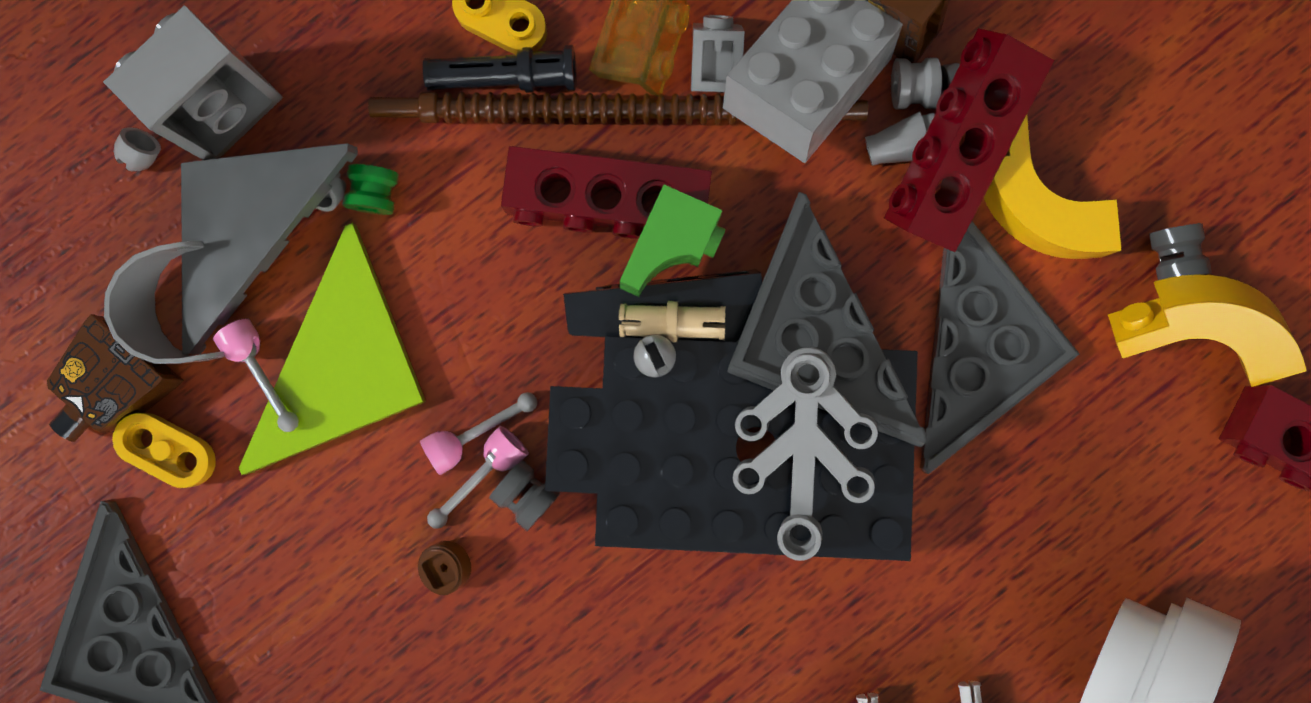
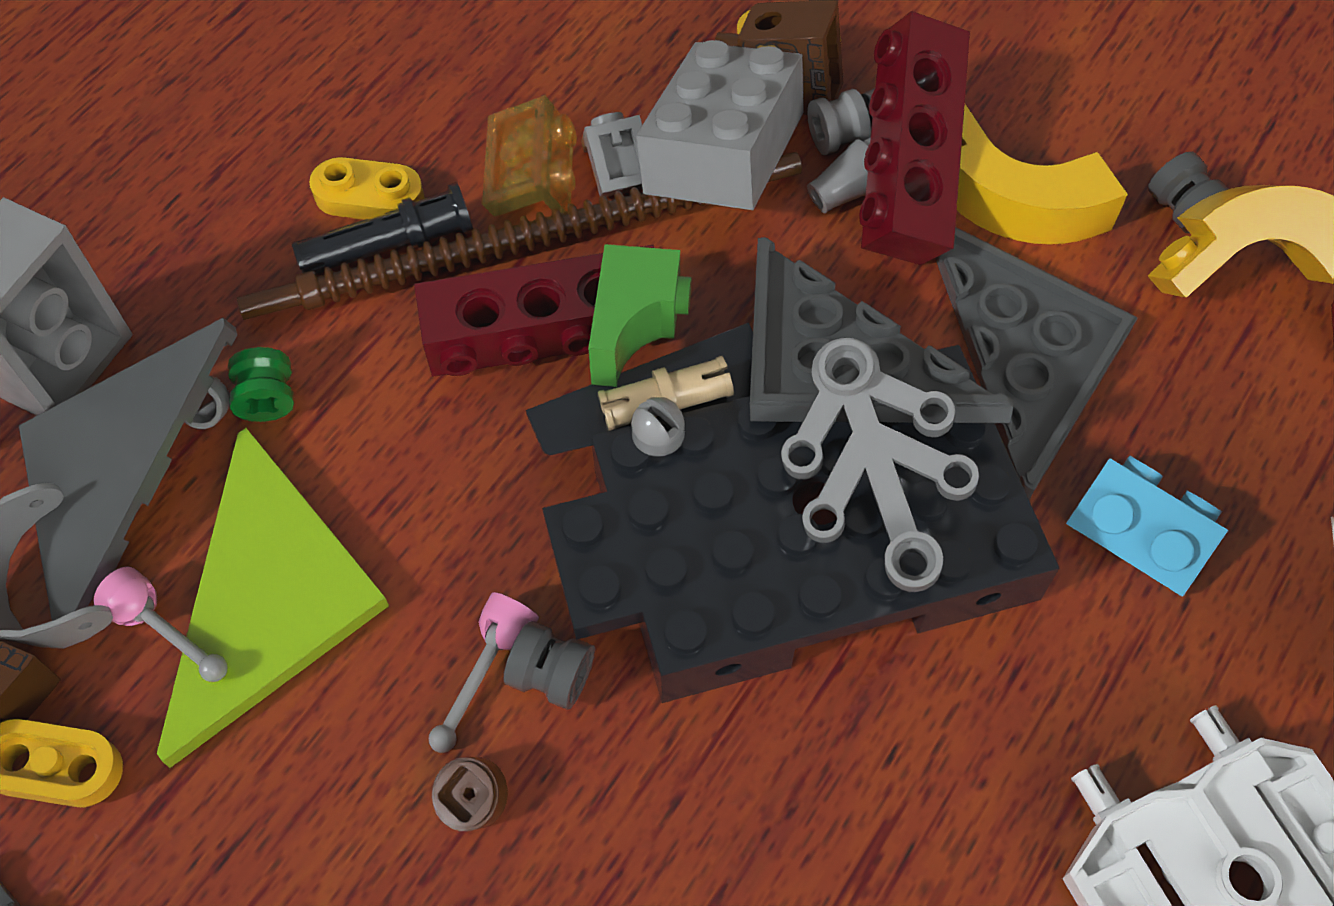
camera: 20 degrees left, 25 degrees down
hinge [420,392,537,475] -> none
none -> medium azure bracket [1066,456,1228,597]

